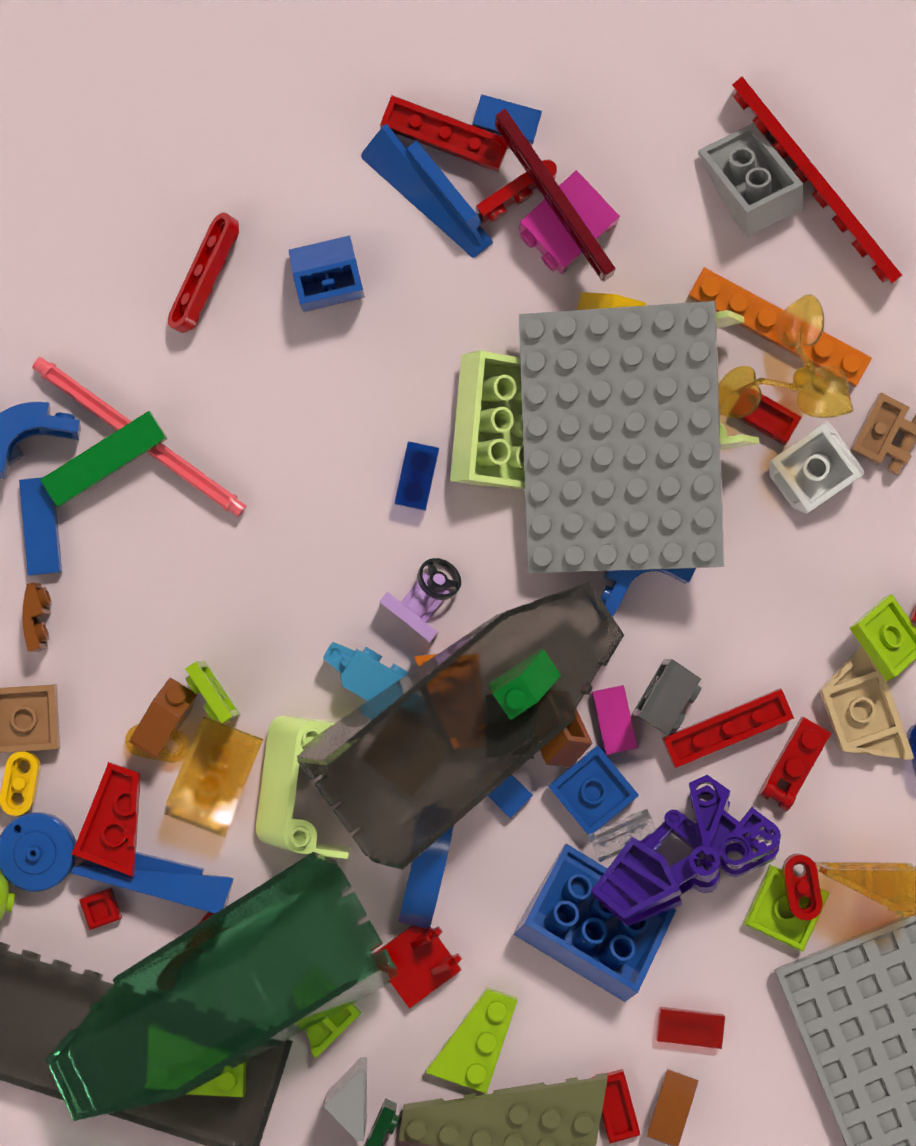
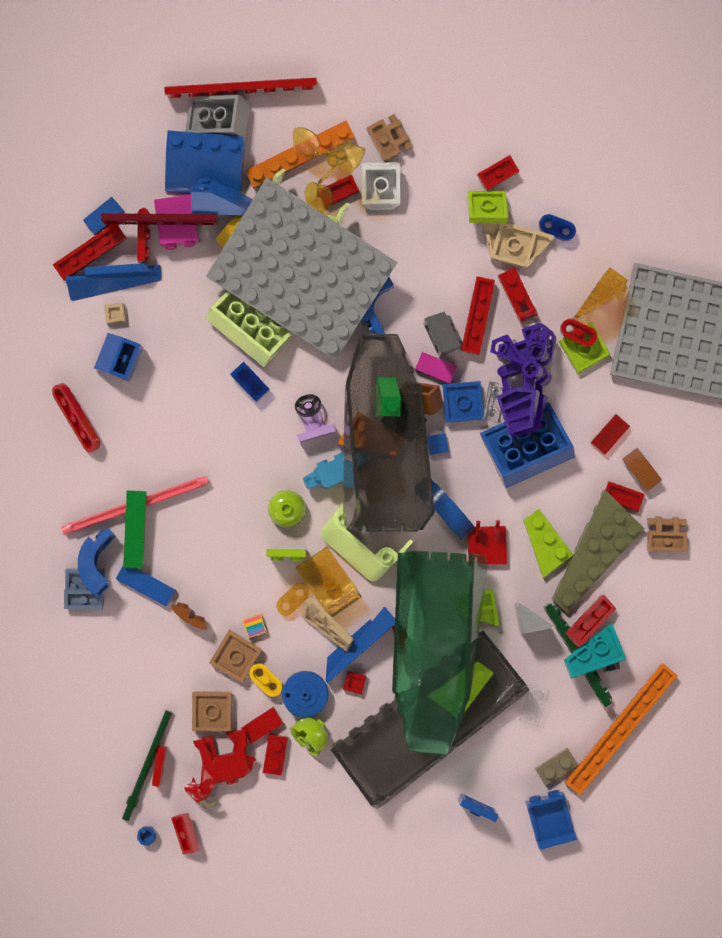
camera: 50 degrees left, 0 degrees up
red wing [72,762,141,877] -> none
dark orange slope [129,677,198,759] -> none
none -> tan tile [104,303,126,325]
none -> blue slope [165,130,245,194]
none -> blue slope [191,178,253,215]
none -> tile [243,614,267,638]
none -> lime cylinder [268,490,306,528]
none -> tan wing [301,597,353,652]

